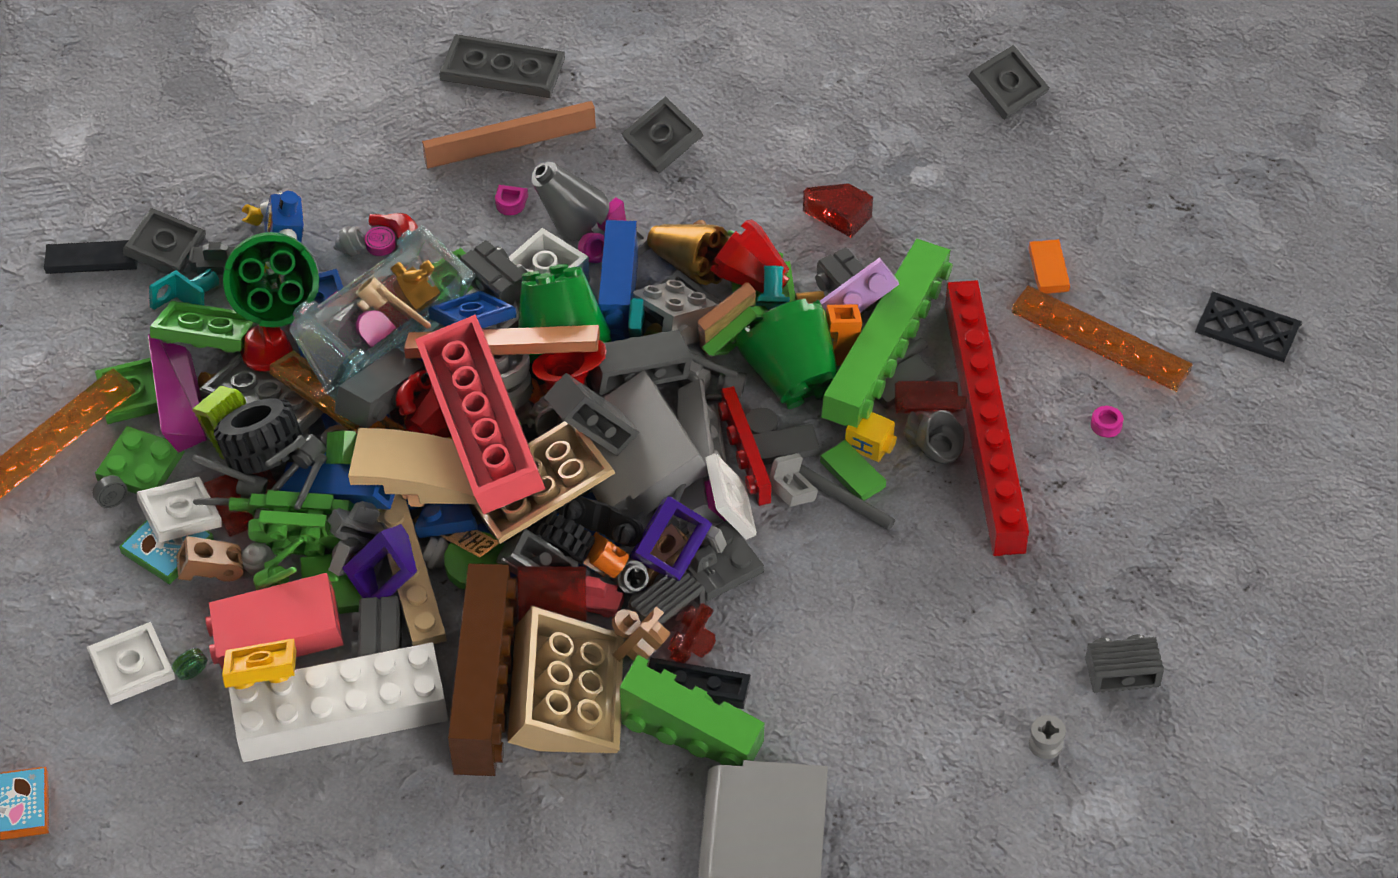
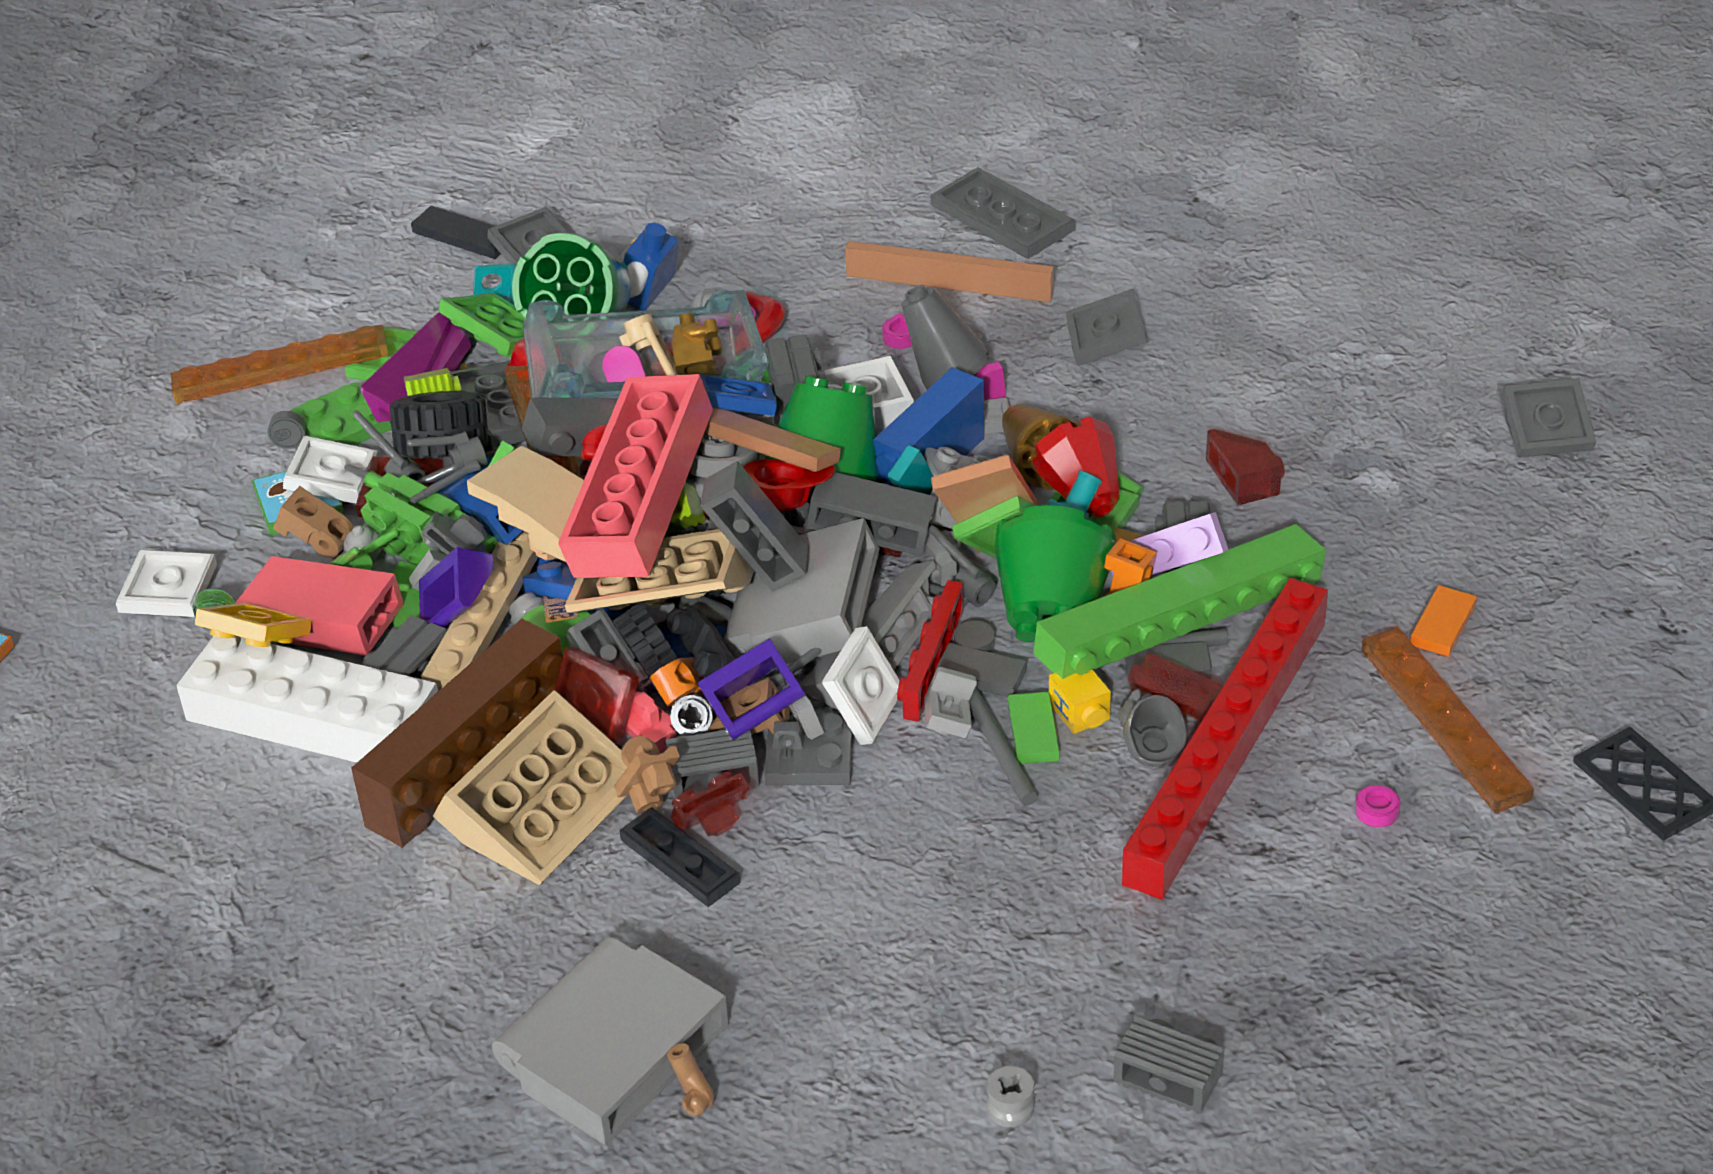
camera: 35 degrees right, 10 degrees down
bright green wedge [620,655,765,766] -> none
none -> medium nougat arm [667,1043,714,1116]

